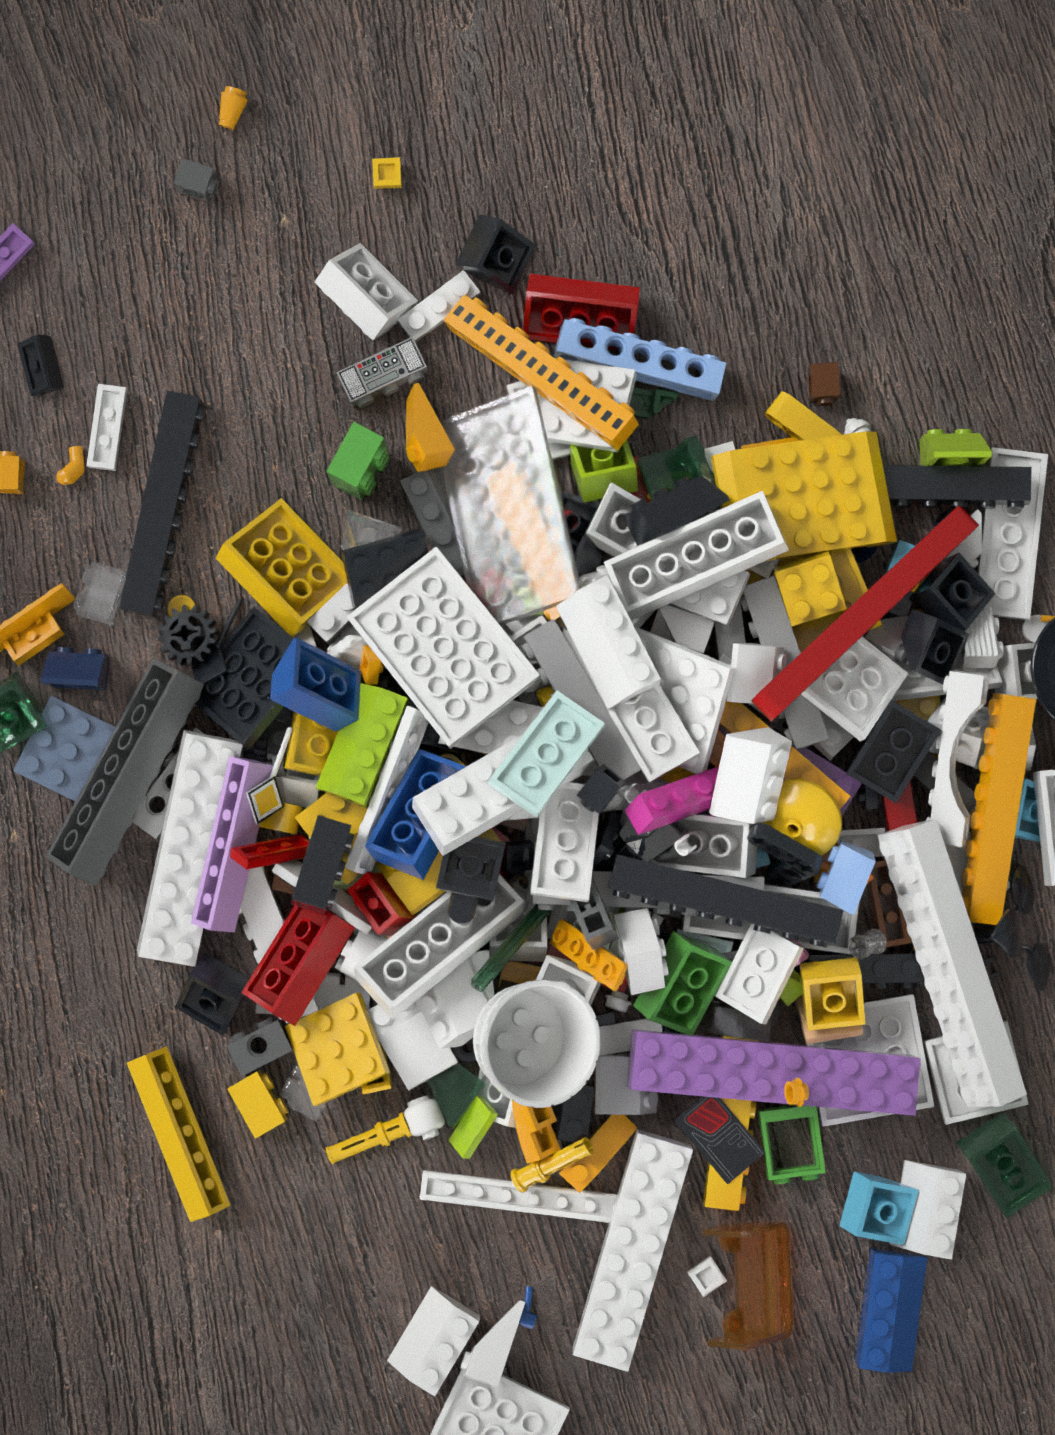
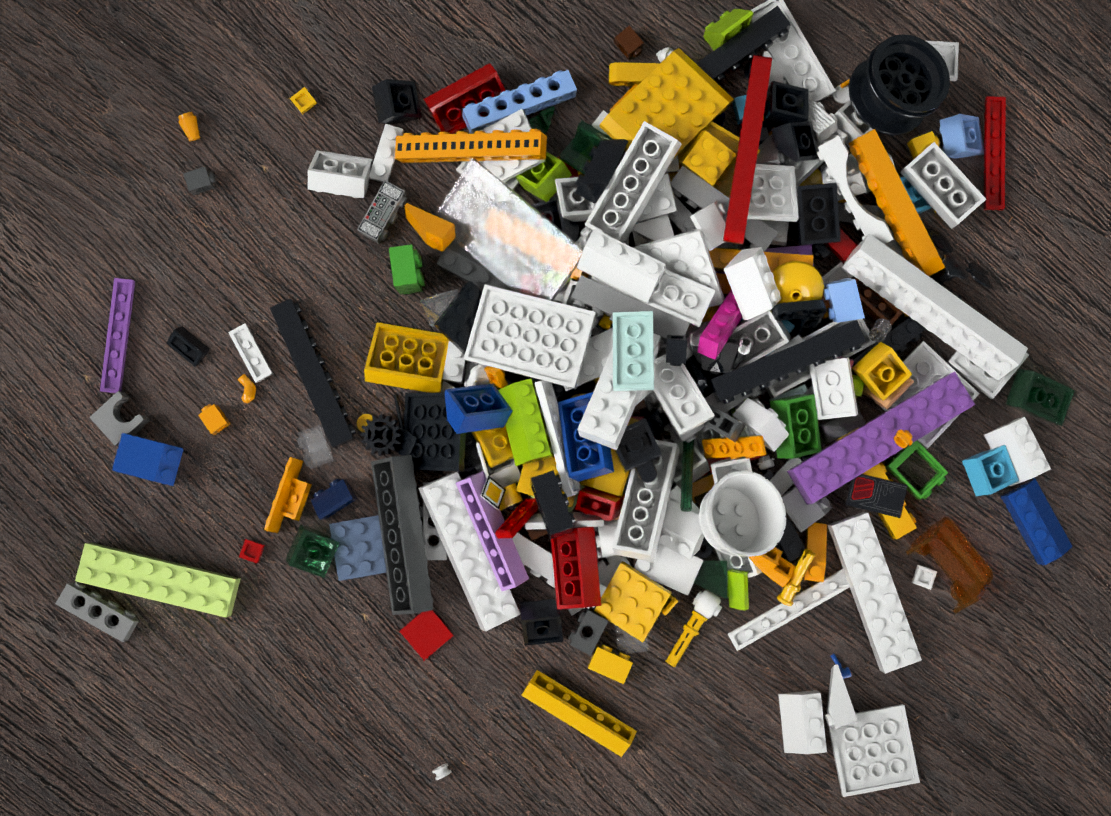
camera: 35 degrees left, 0 degrees up
none -> red tile [399,610,454,661]

